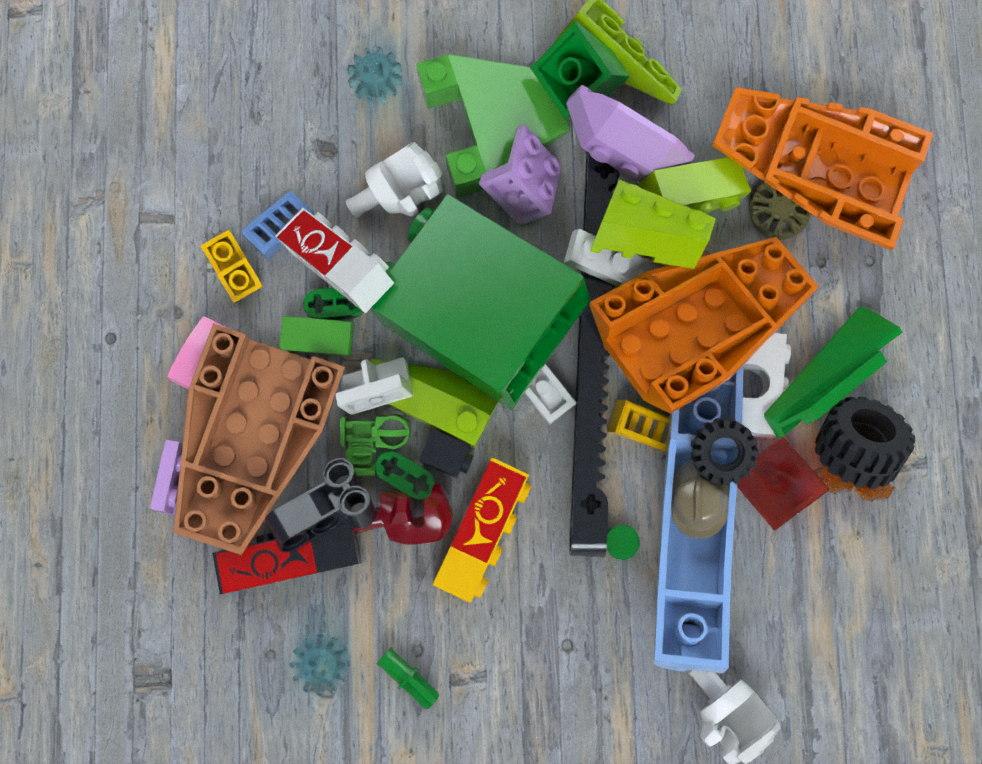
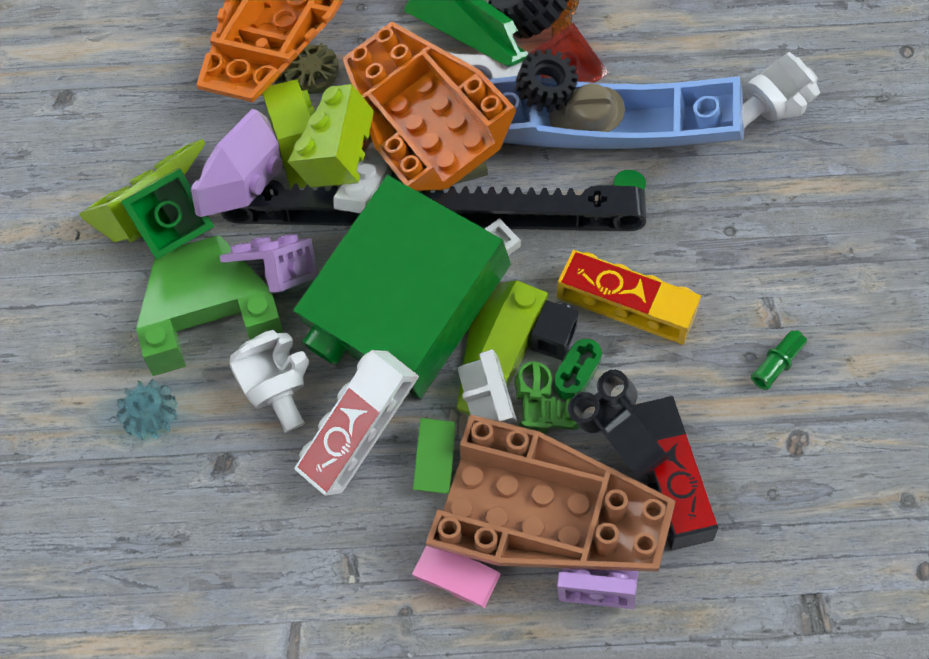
camera: 85 degrees left, 20 degrees down
yellow slope [200,229,263,303] -> none
medium blue slope [241,191,315,260] -> none
clear light blue gear [290,633,351,696] -> none
green beam [303,287,364,320] -> none
dark red piece [352,484,453,545] -> none
yellow slope [607,400,669,452] -> none

